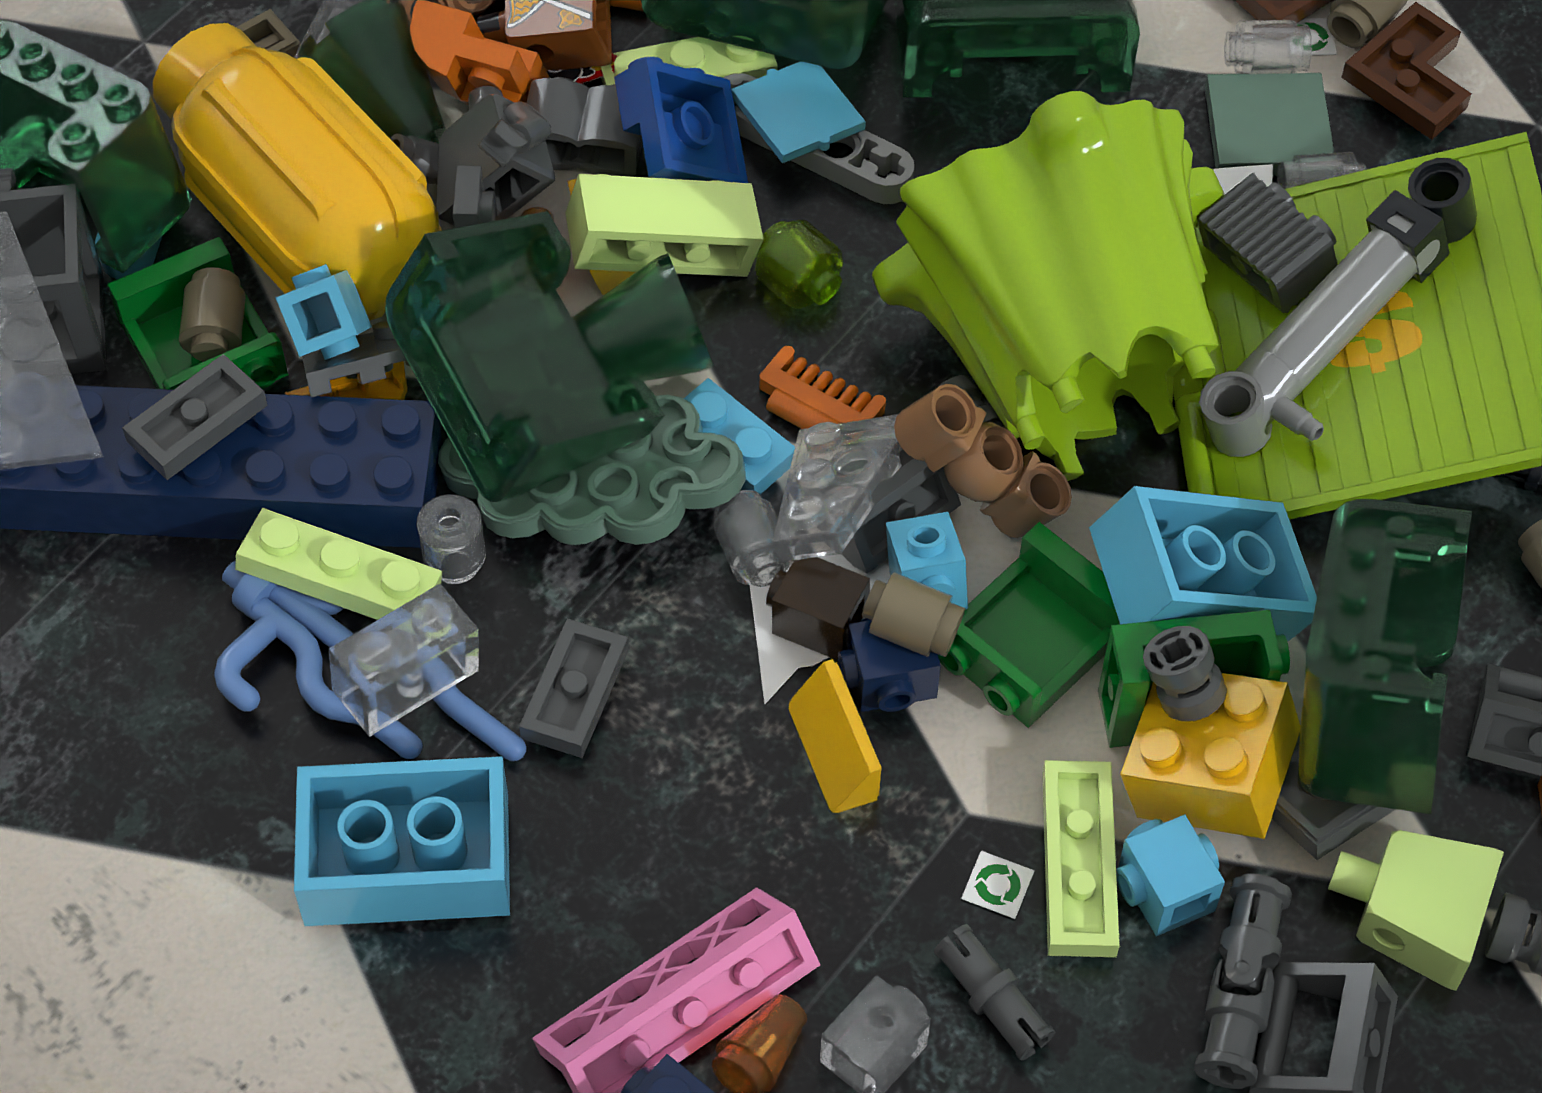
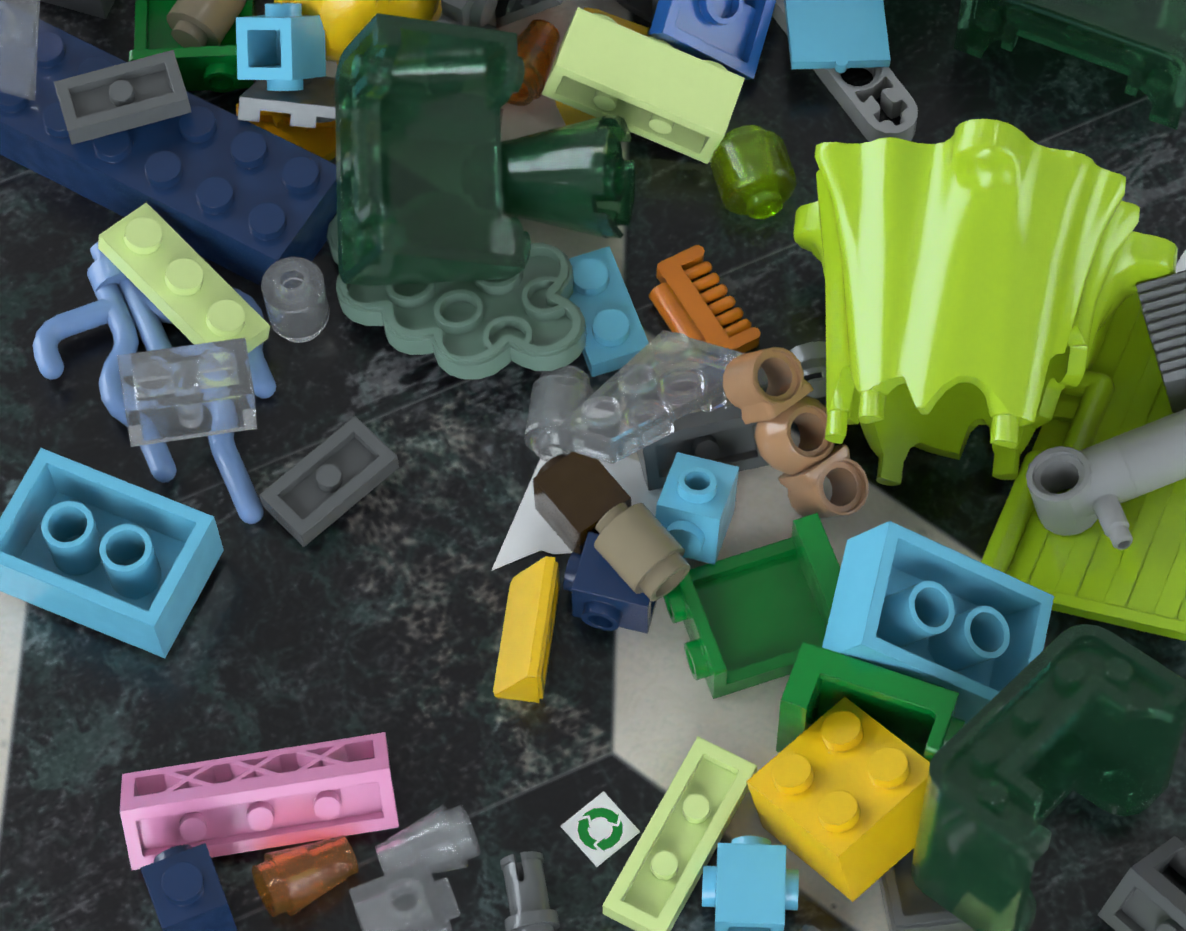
camera: 30 degrees right, 5 degrees up
dark grey wheel [1143,626,1227,721] -> none
none -> clear cone [376,804,481,883]

